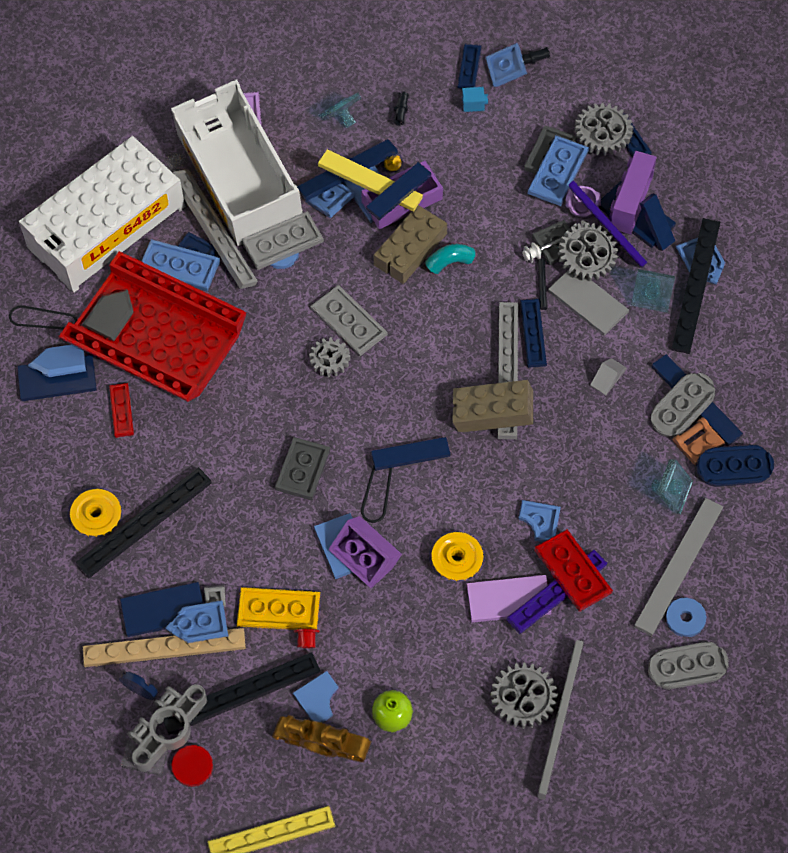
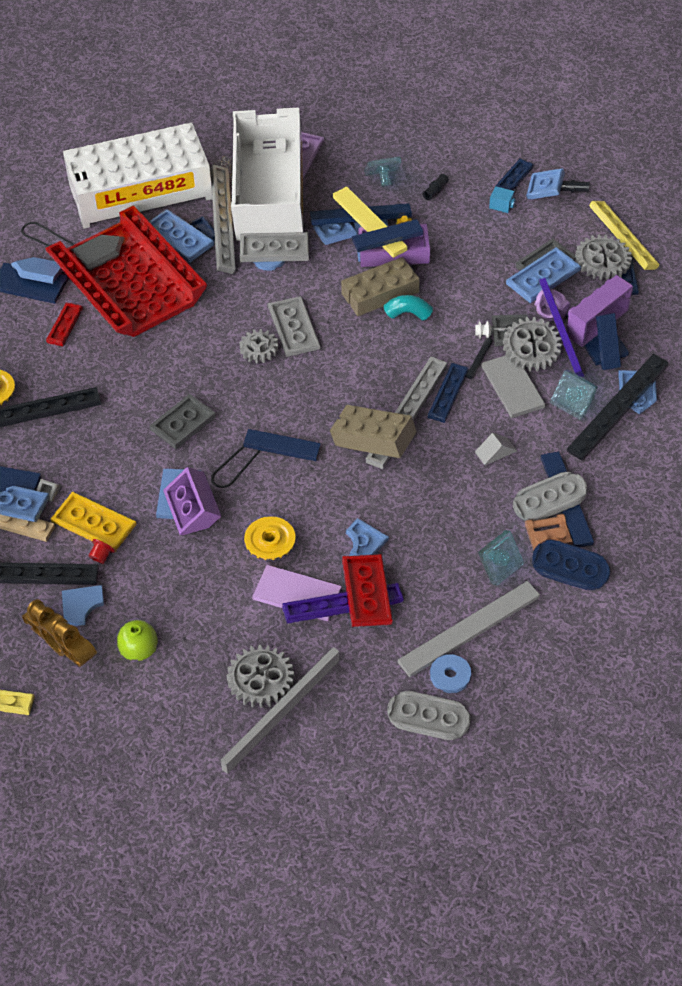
camera: 25 degrees right, 10 degrees down
none -> light yellow tile [589,201,659,270]

